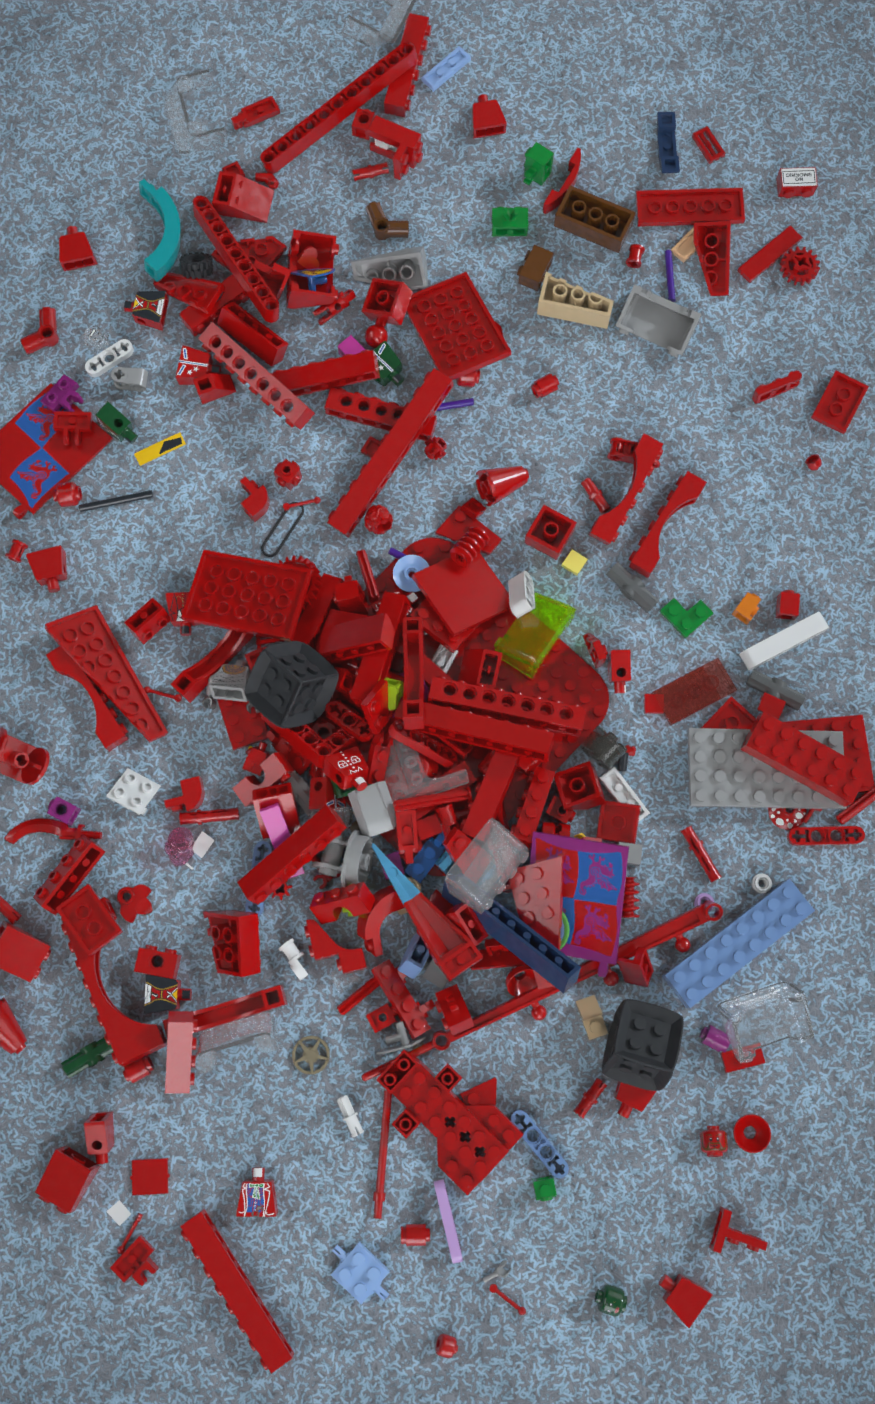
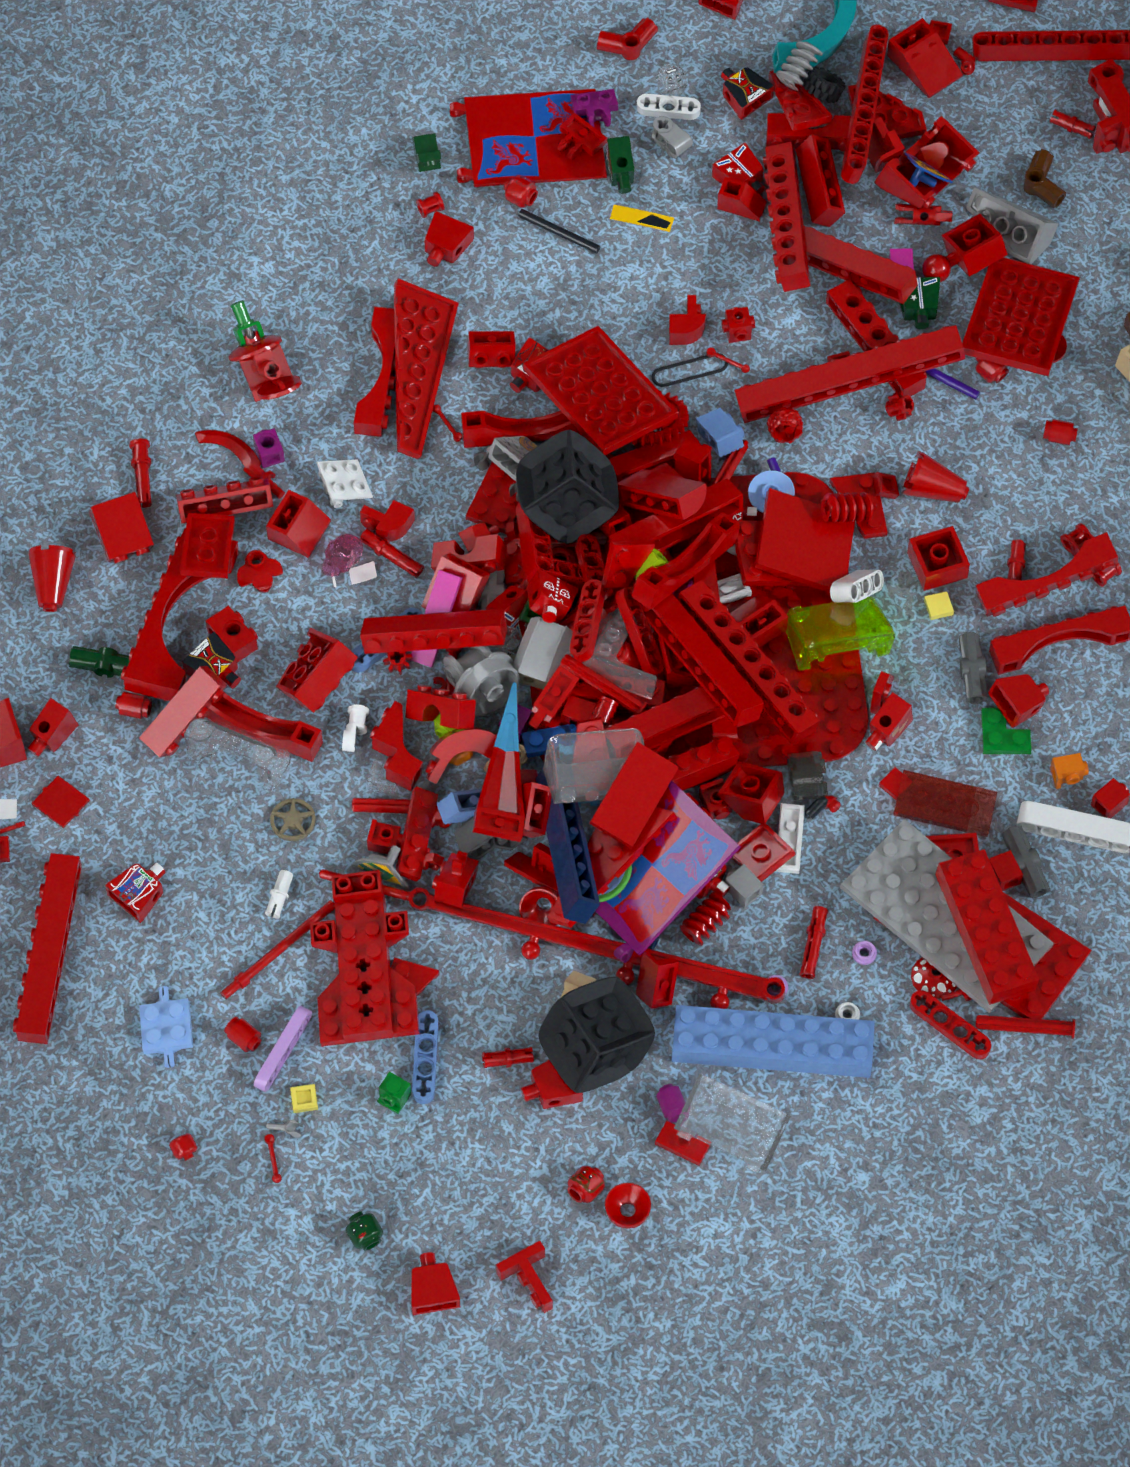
camera: 40 degrees right, 15 degrees down
none -> red slope [266,489,331,558]
none -> light yellow tile [290,1084,318,1113]
none -> red beam [570,579,606,662]
none -> red tile [589,741,679,849]
none -> medium blue brick [696,407,745,457]
none -> light grey piece [776,41,823,91]
none -> lavender plate [852,941,877,965]
none -> red torso [988,674,1049,728]

